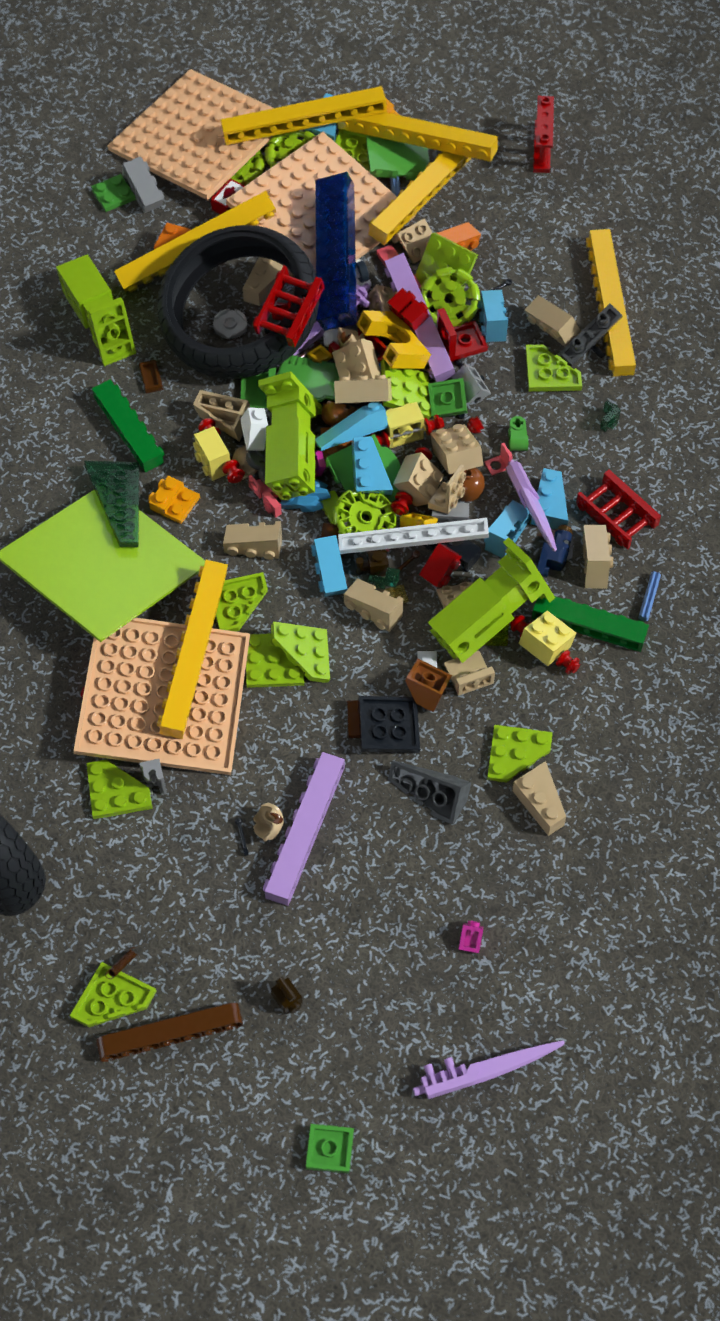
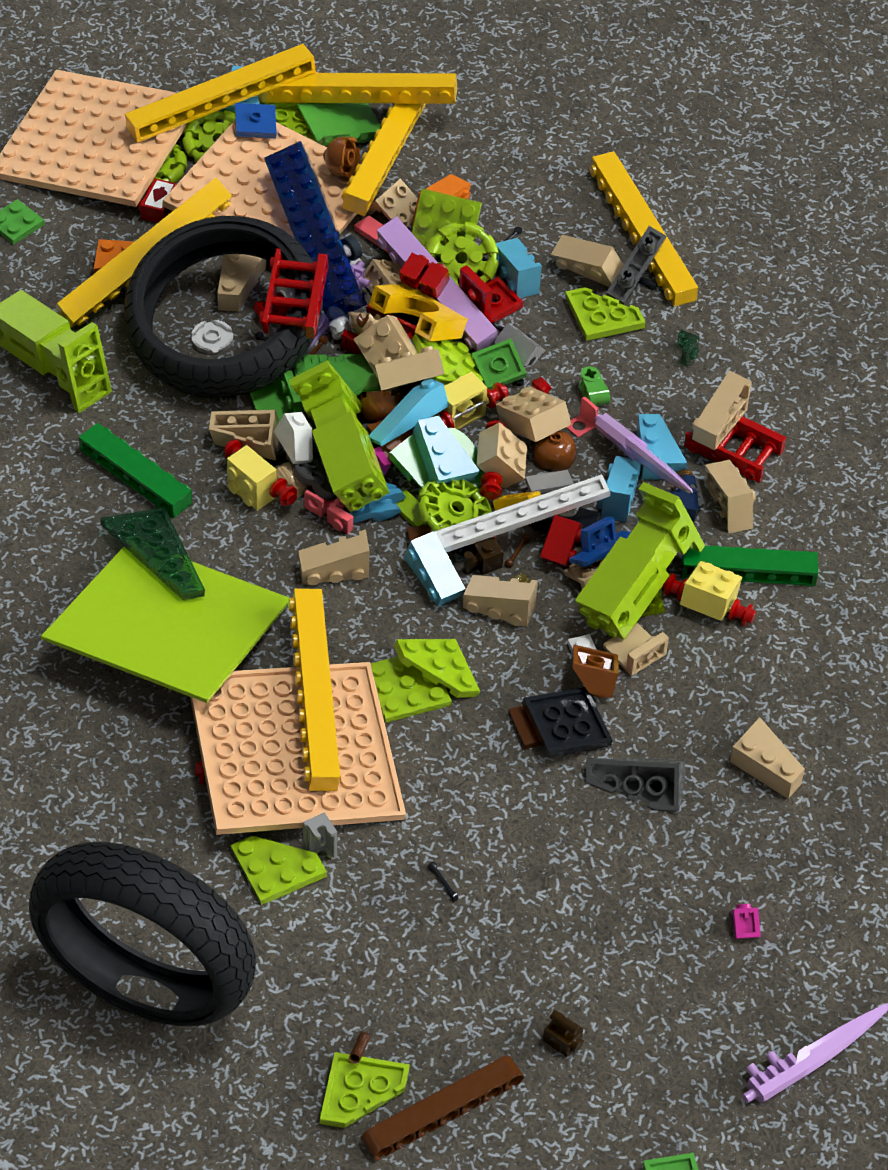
camera: 20 degrees left, 10 degrees down
light grey wedge [122,156,164,213] -> none
reddish brown tile [139,360,163,394] -> none
light orange plate [148,476,200,524] -> none
lime plate [216,572,268,632] -> none
tan hair [253,803,284,842] -> none
lavender brick [263,752,345,906] -> none
yellow tile [308,345,332,363] -> none
clear green bracket [368,567,400,589] -> none
tan bracket [428,464,466,514] -> none
lime plate [487,725,553,783] -> none
red fence [533,96,554,173] -> none
medium blue axle [638,571,661,621] -> none
none -> blue plate [235,103,277,139]
none -> dark orange cylinder [323,136,360,177]
none -> blue bracket [570,516,631,567]
none -> tan wedge [692,370,752,450]

